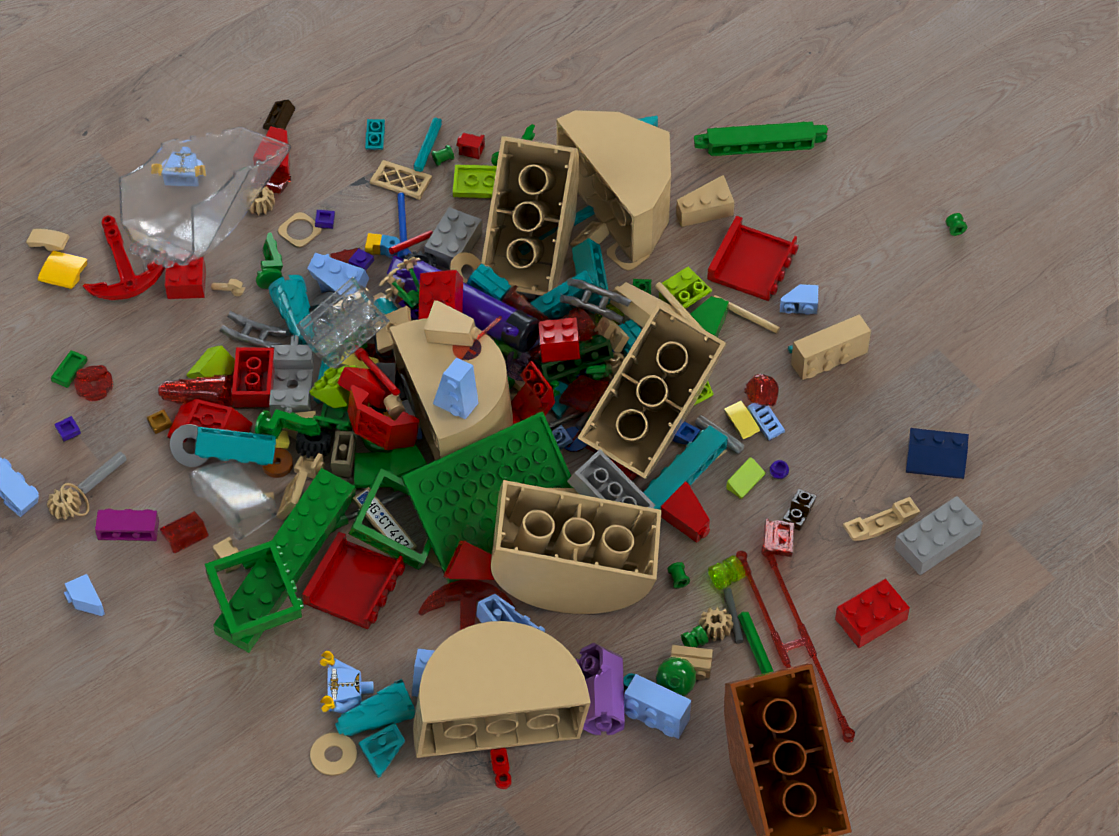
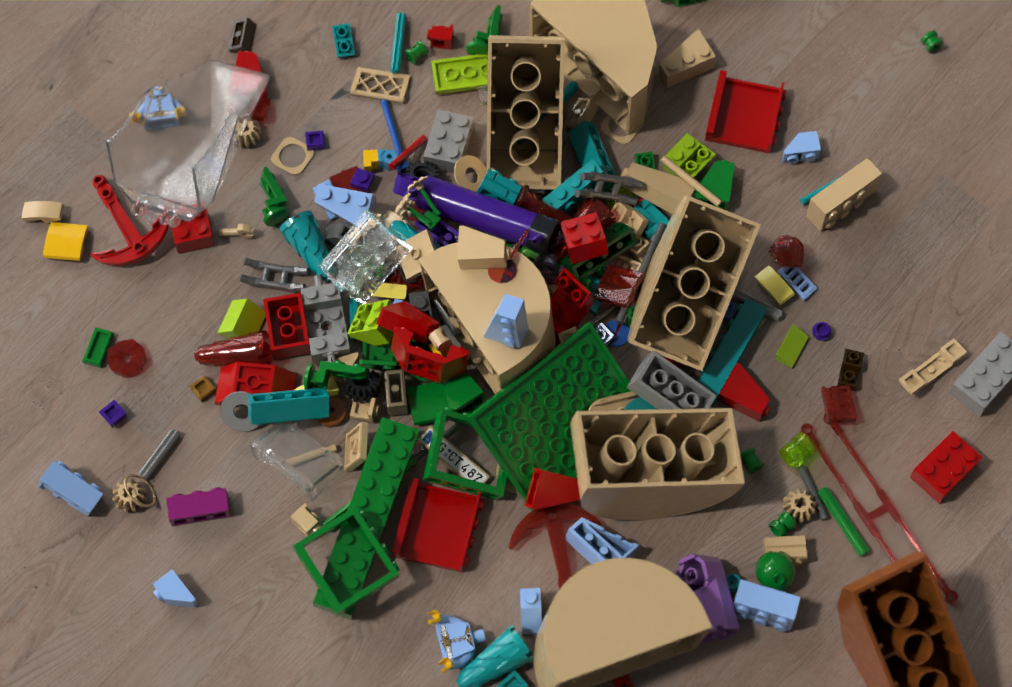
camera: 10 degrees left, 10 degrees up
clear red bracket [160,511,209,553] -> none
red bar [351,344,400,396] -> none
red brick [418,270,463,320] -> none
green slope [586,364,613,380] -> none
tan bar [714,295,780,334] -> none
dark blue slope [906,428,969,479] -> none

